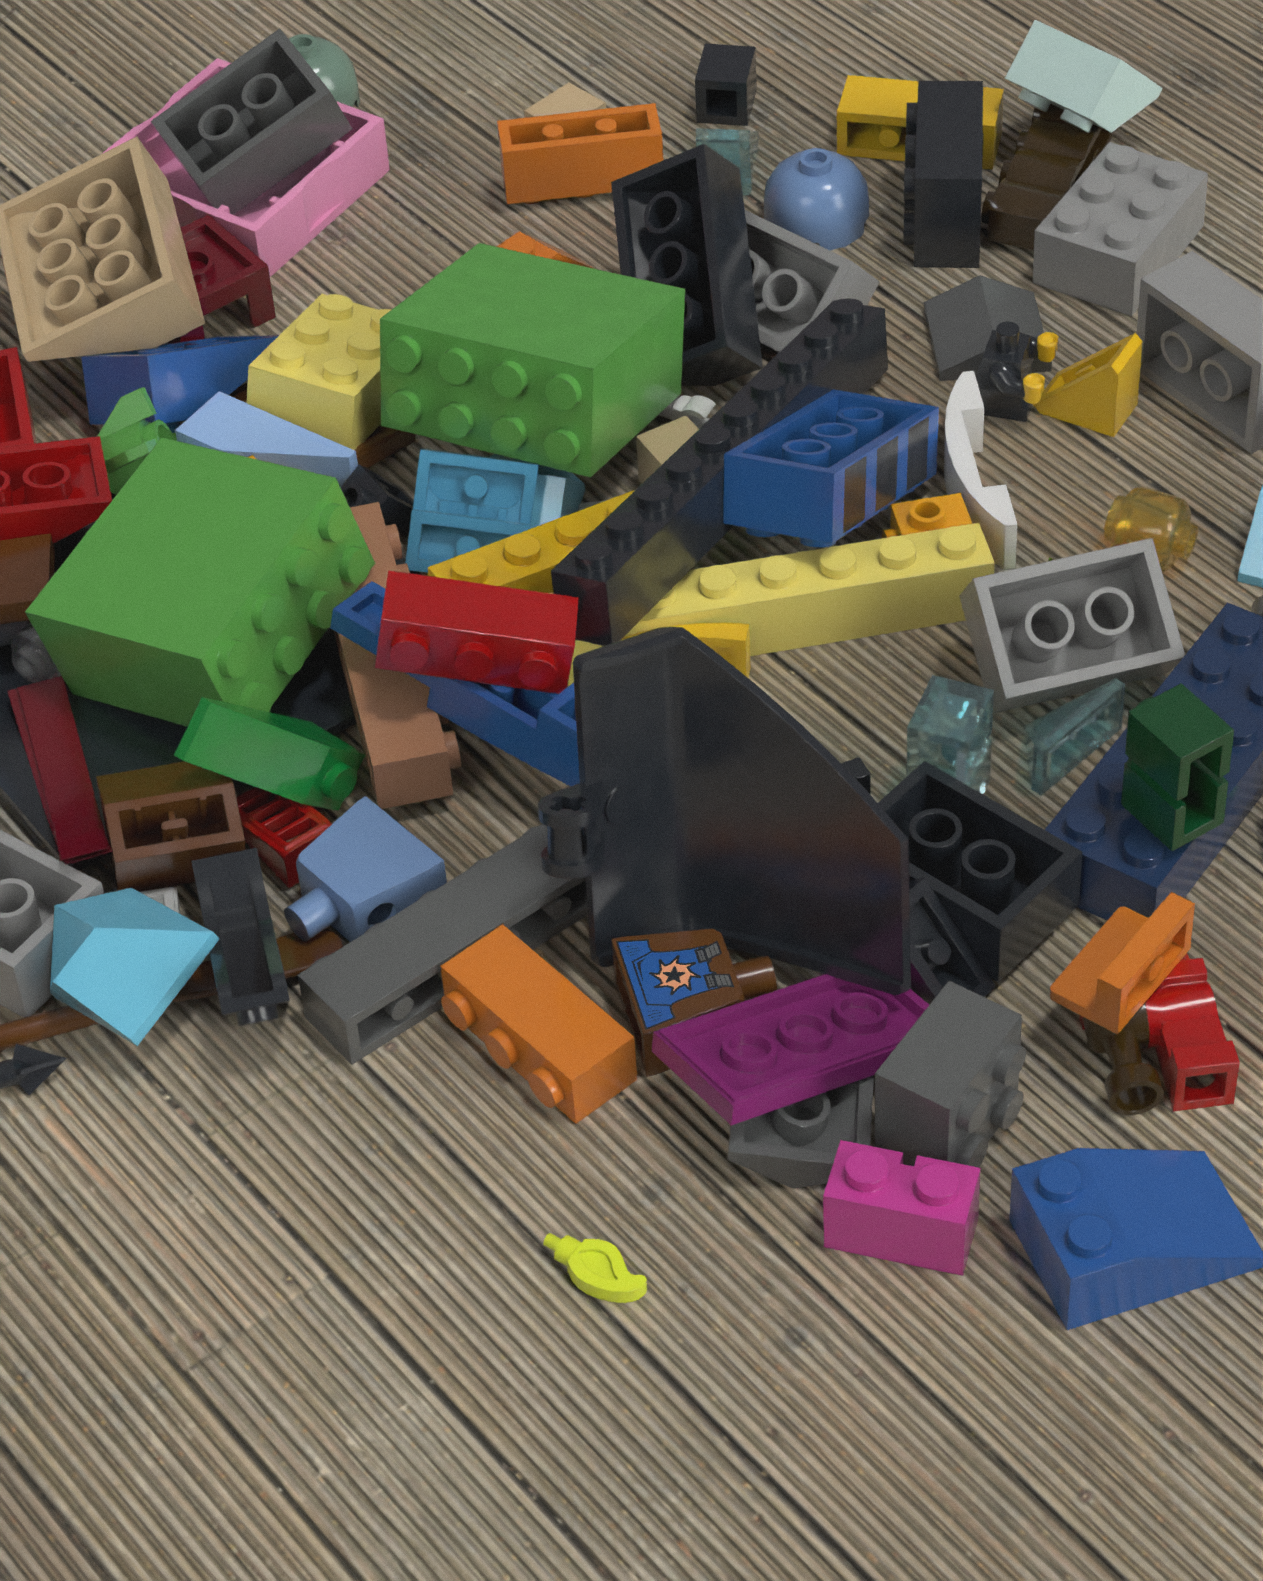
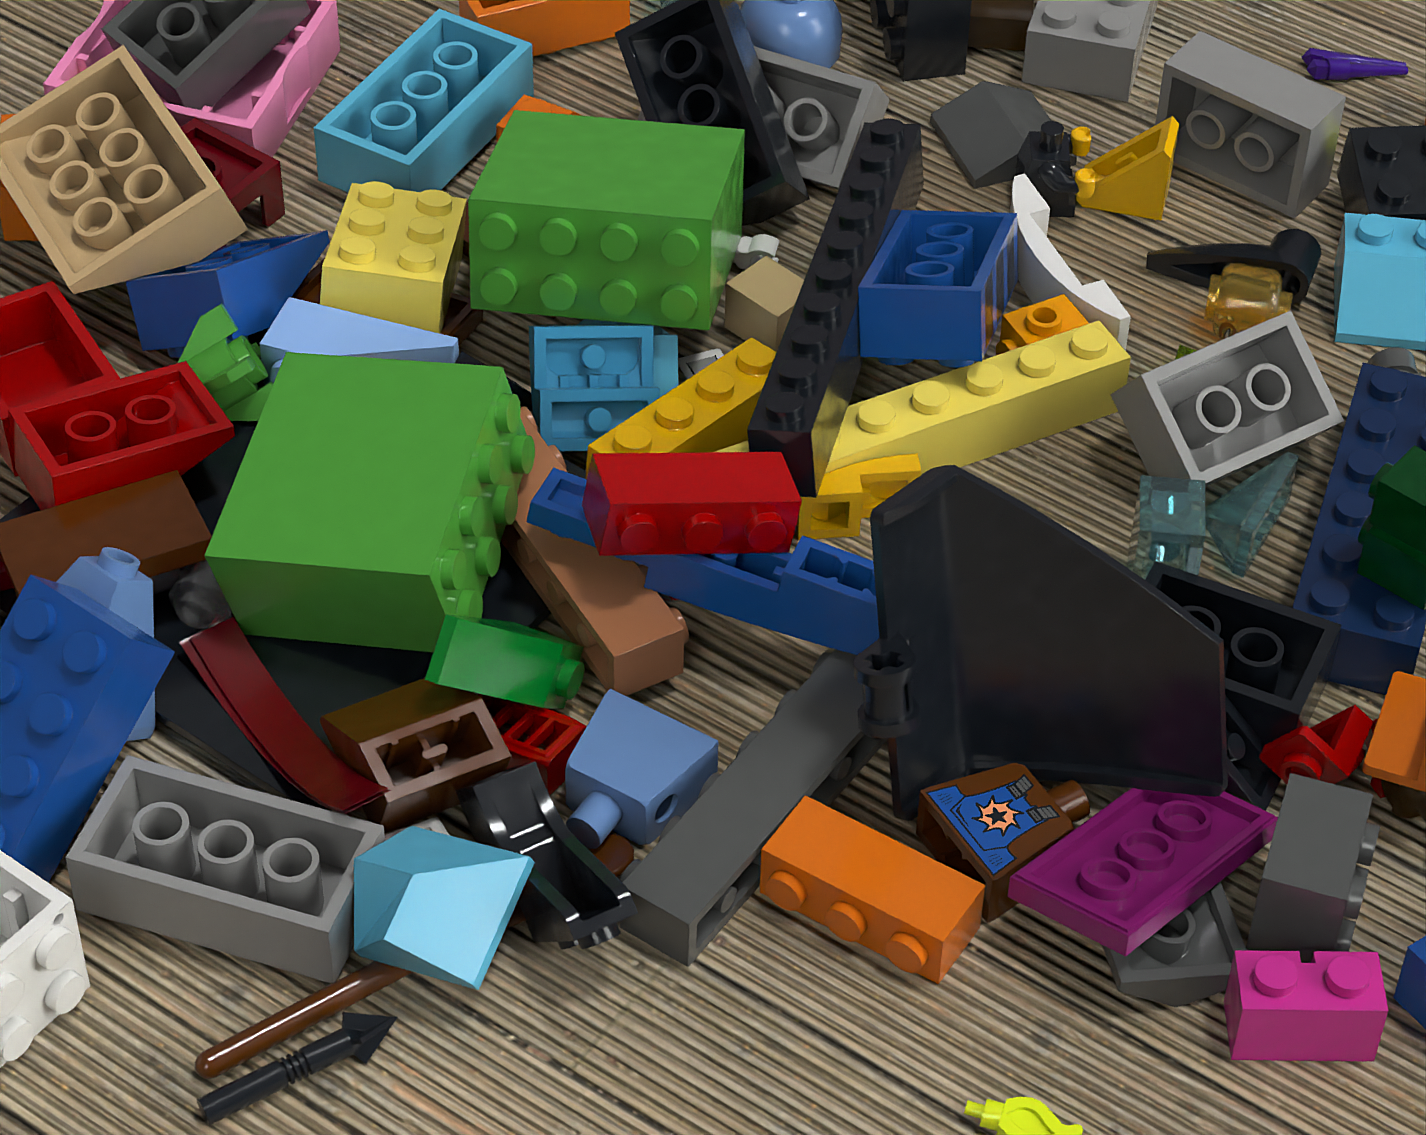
camera: 20 degrees left, 0 degrees up
none -> medium azure brick [314,9,534,192]
none -> black piece [1146,229,1322,304]
none -> red bracket [1259,704,1374,784]

